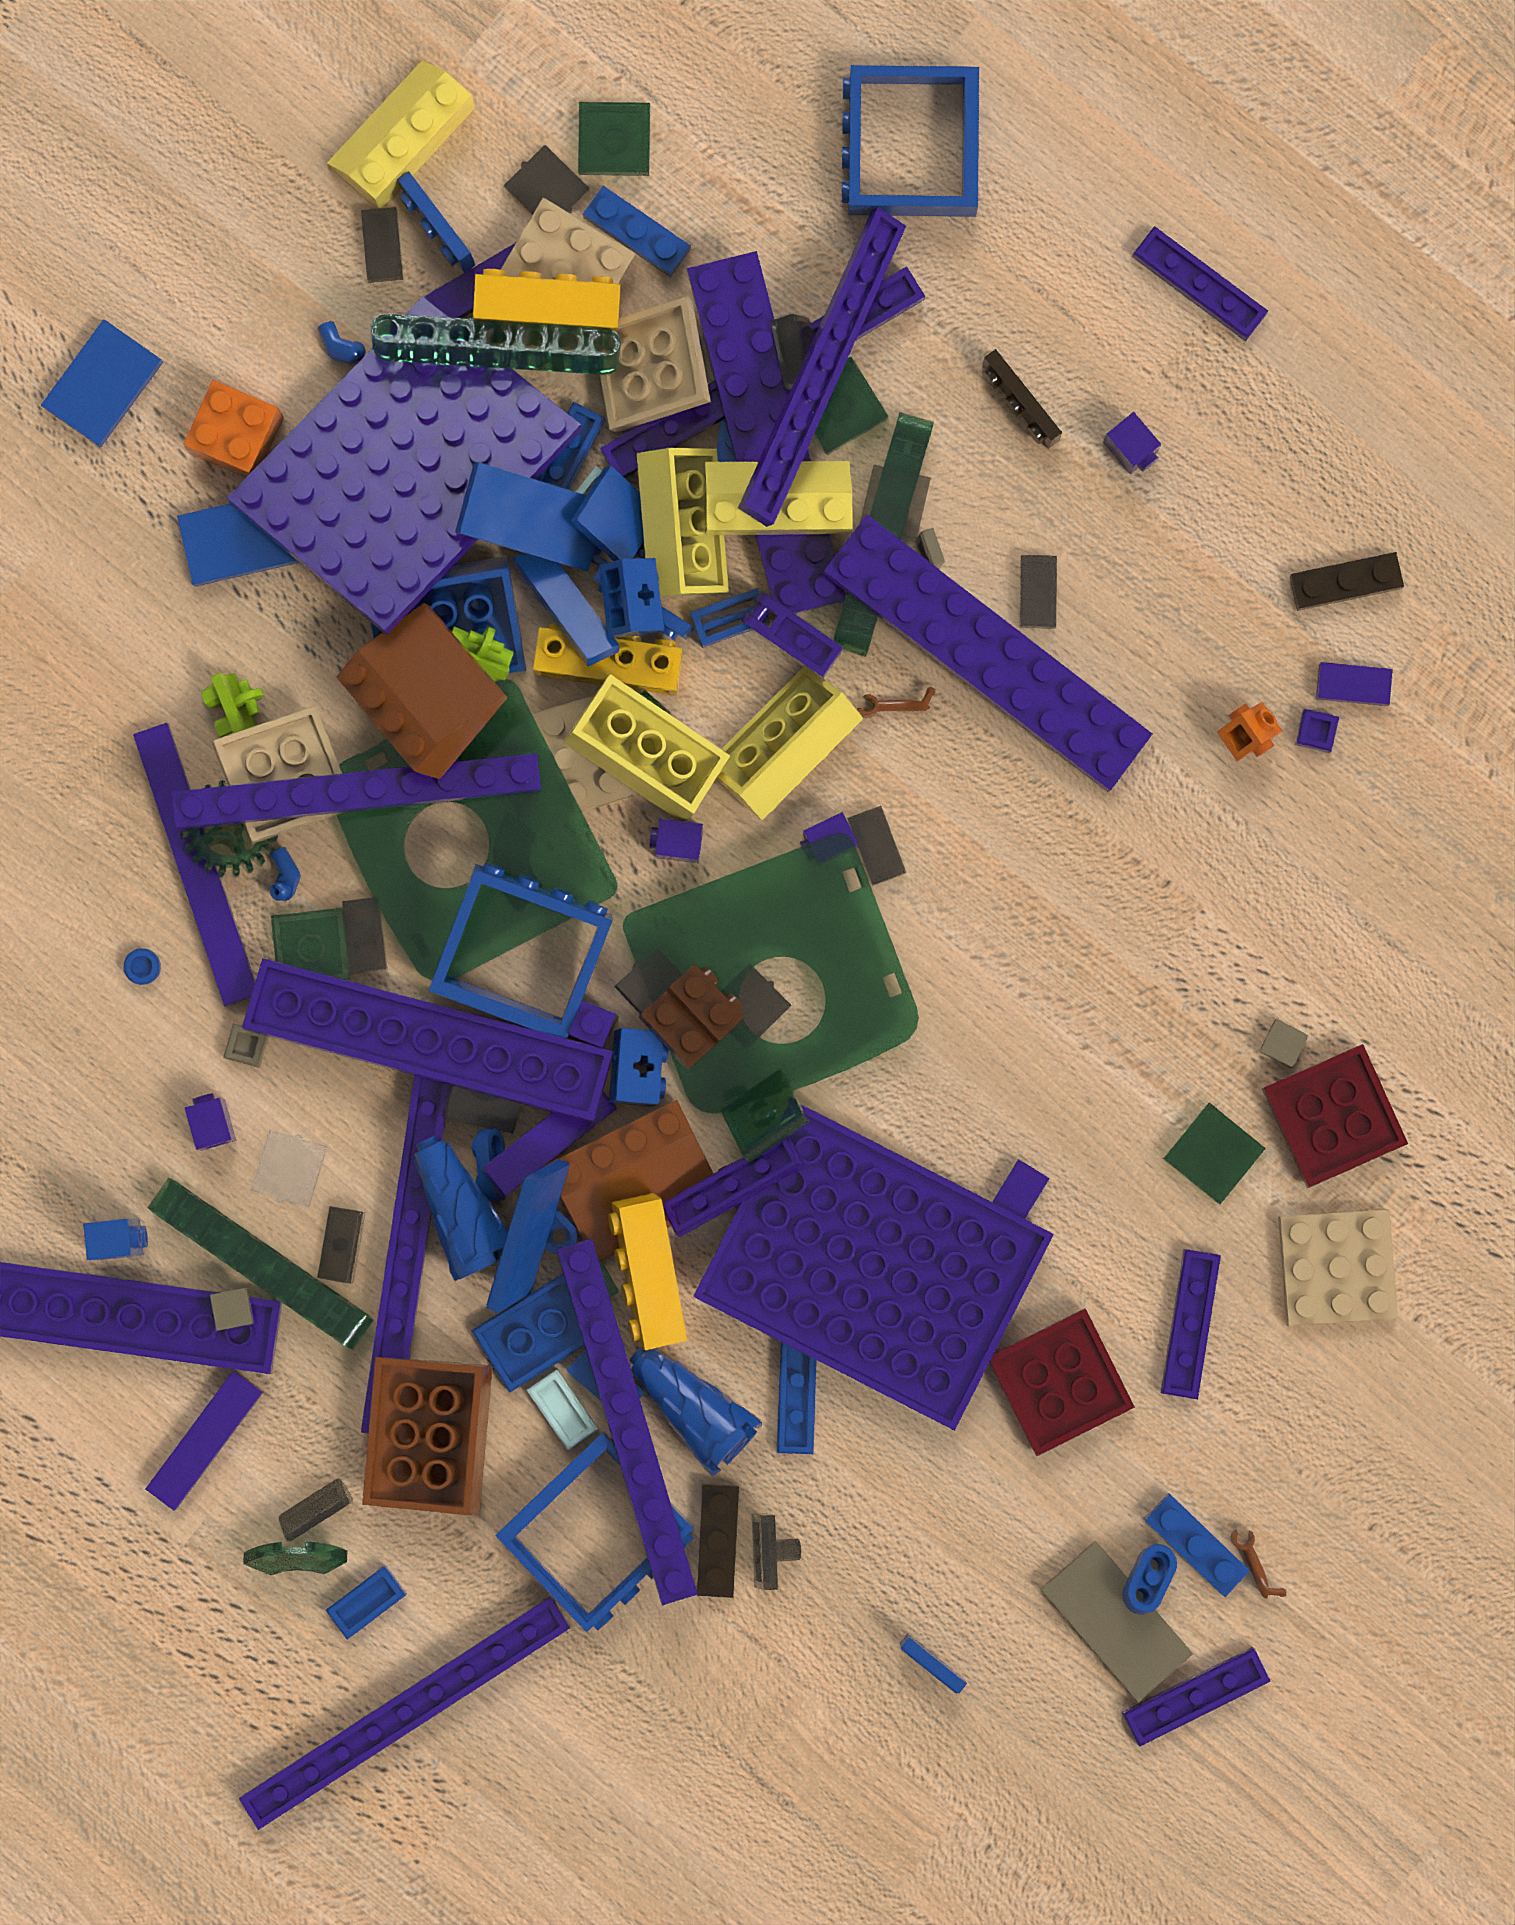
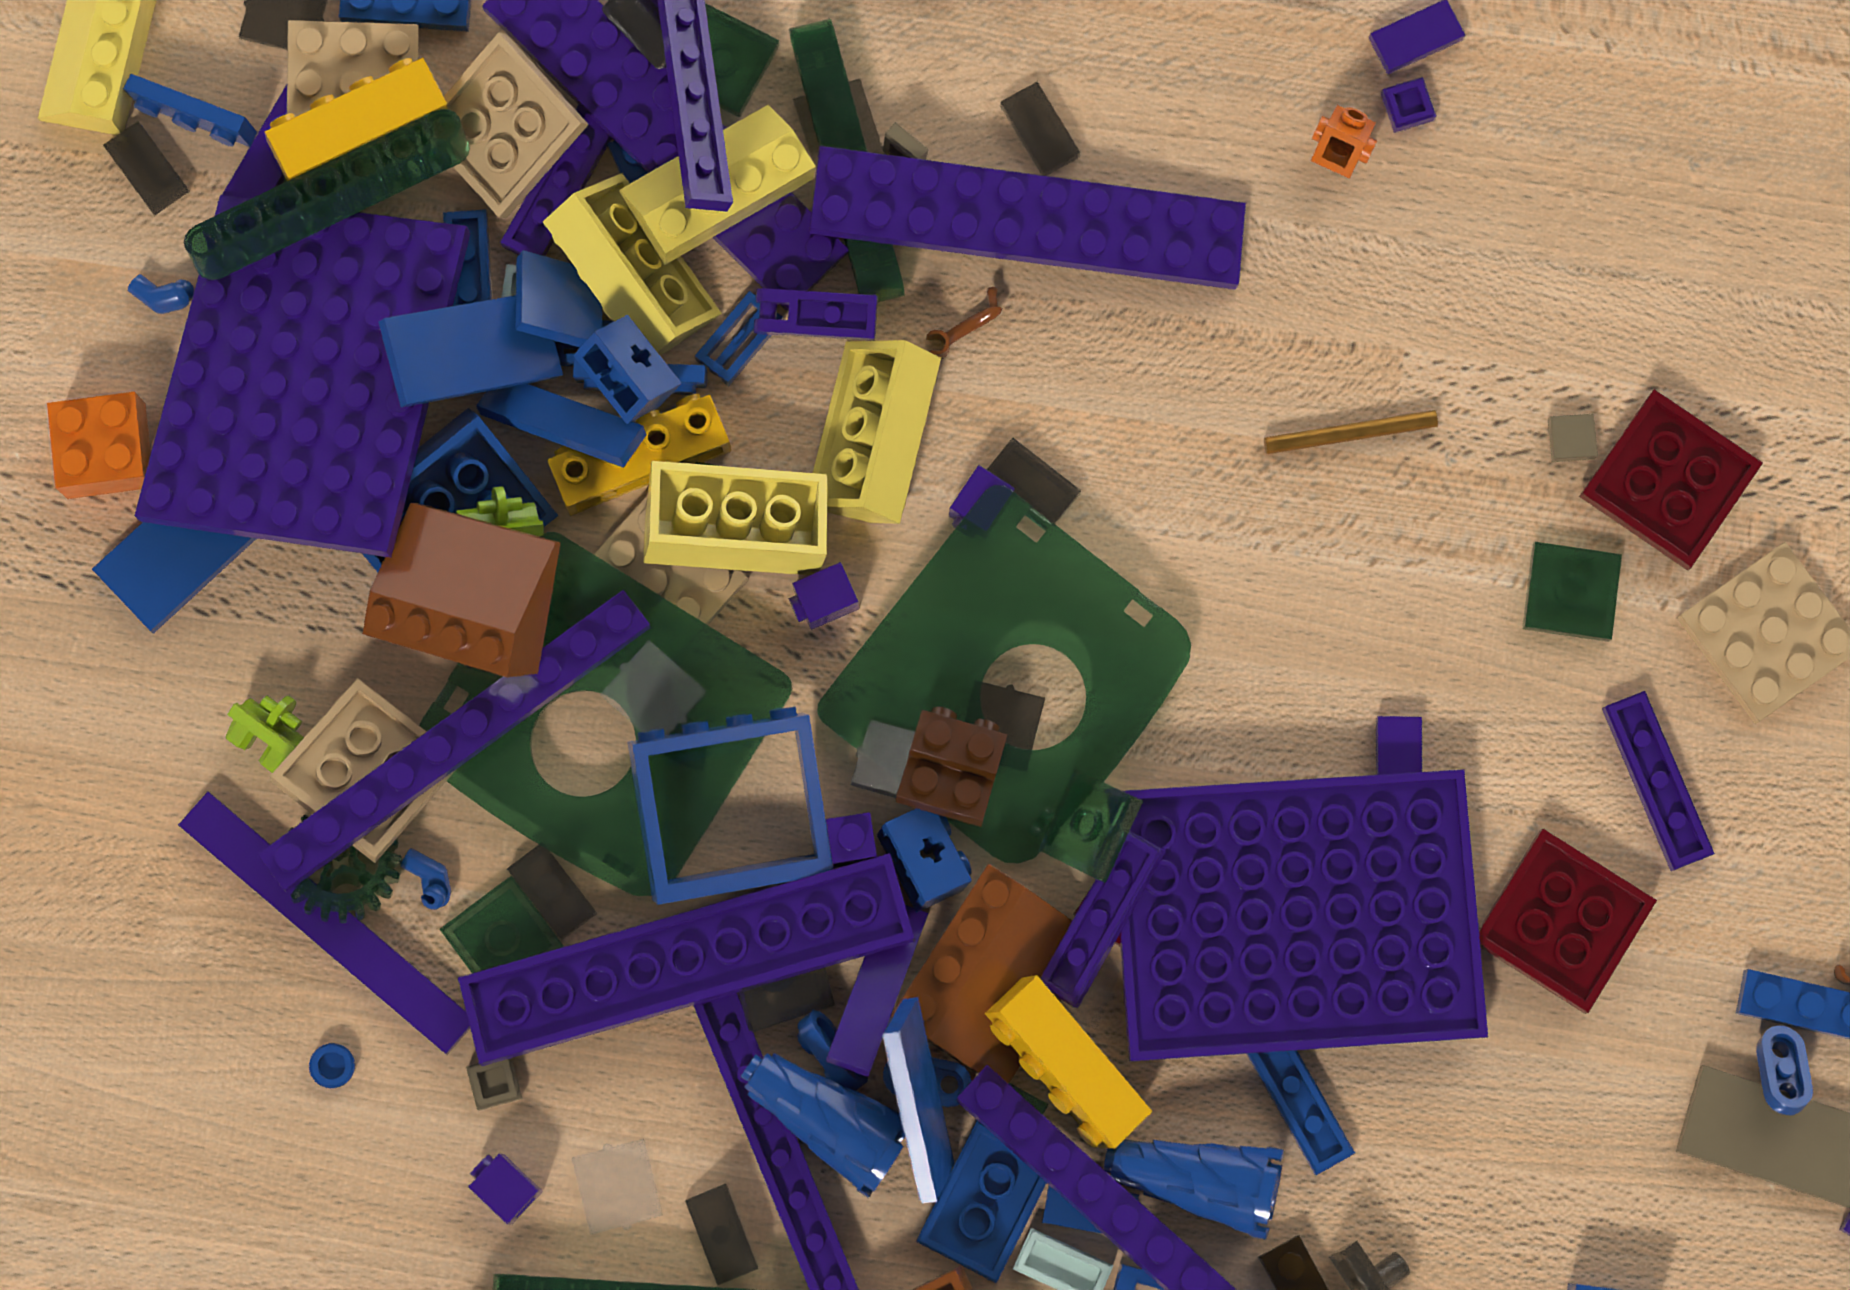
camera: 35 degrees left, 5 degrees down
none -> clear piece [600,640,707,735]
none -> pearl gold bar [1264,410,1438,454]

